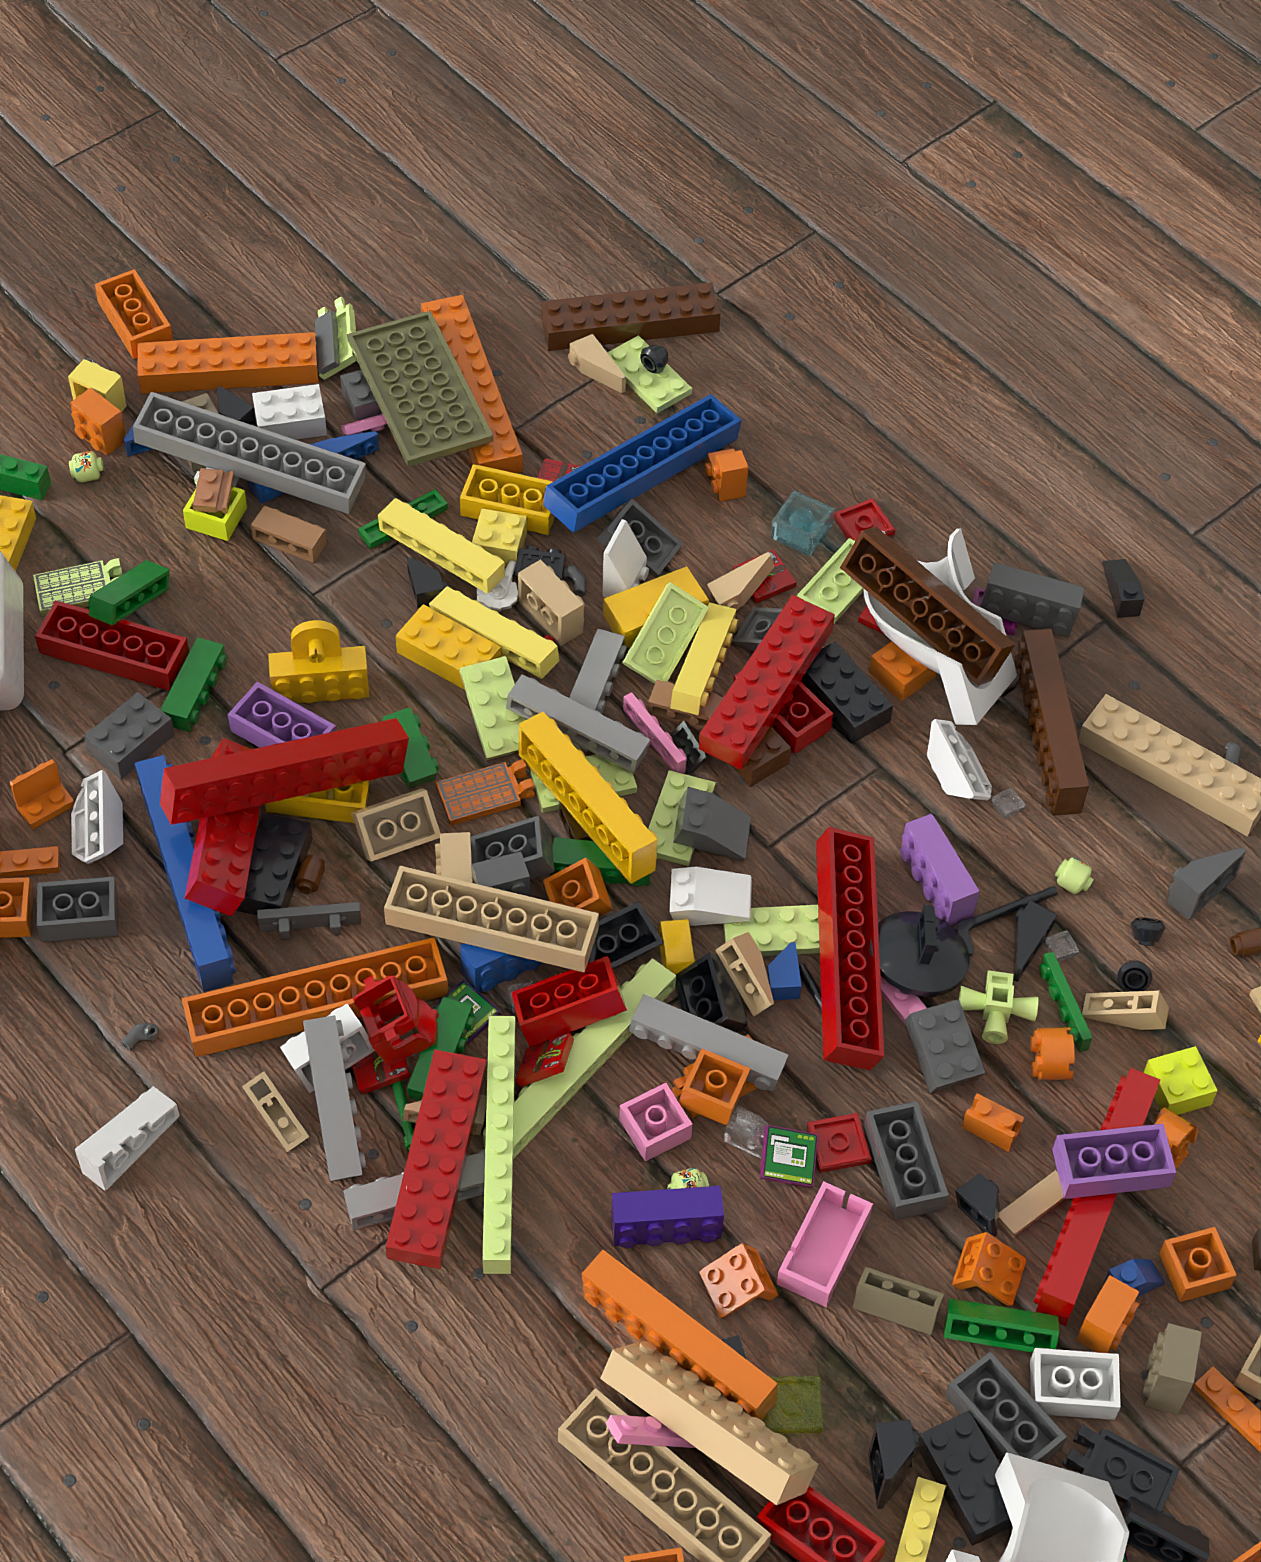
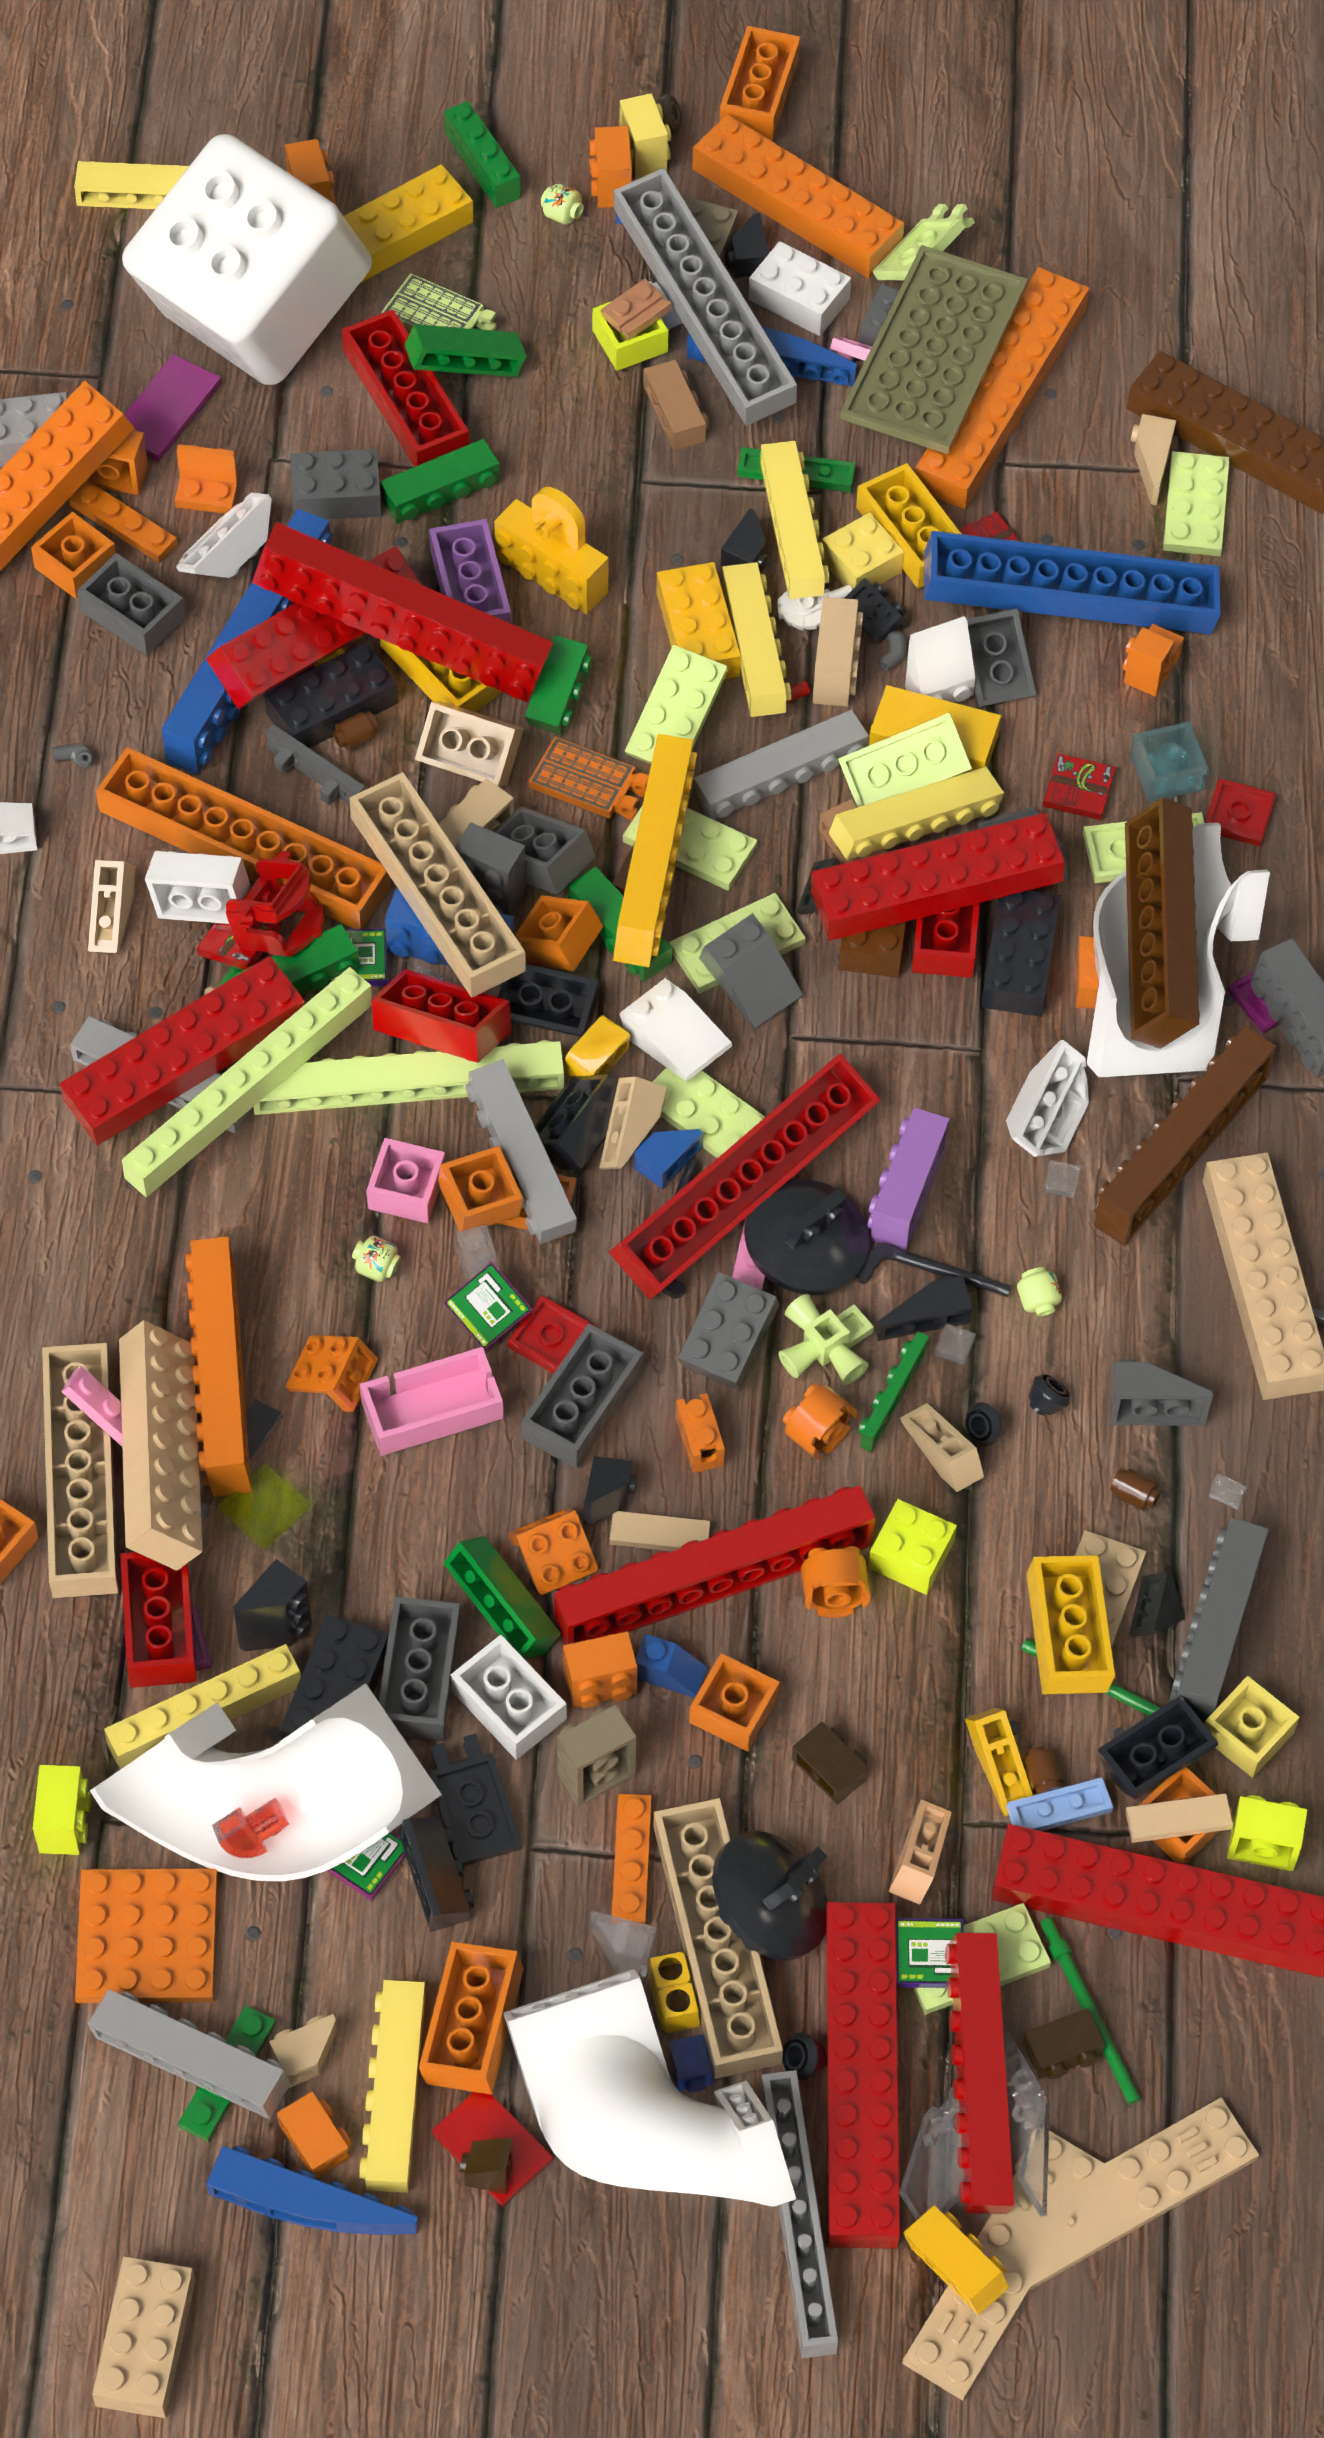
camera: 45 degrees right, 5 degrees up
light grey brick [303,1015,366,1181] -> none
dark grey tile [315,310,340,375] -> none
light grey brick [506,674,650,773] -> none
red tile [515,1032,574,1087] -> none
dark purple brick [611,1186,724,1248] -> none
bright pink plate [623,692,687,774] -> none
black cone [640,345,668,374] -> none
tan slope [707,552,774,611] -> none
dark tan brick [853,1267,944,1335] -> none
medium lavender brick [1052,1124,1176,1199] -> none

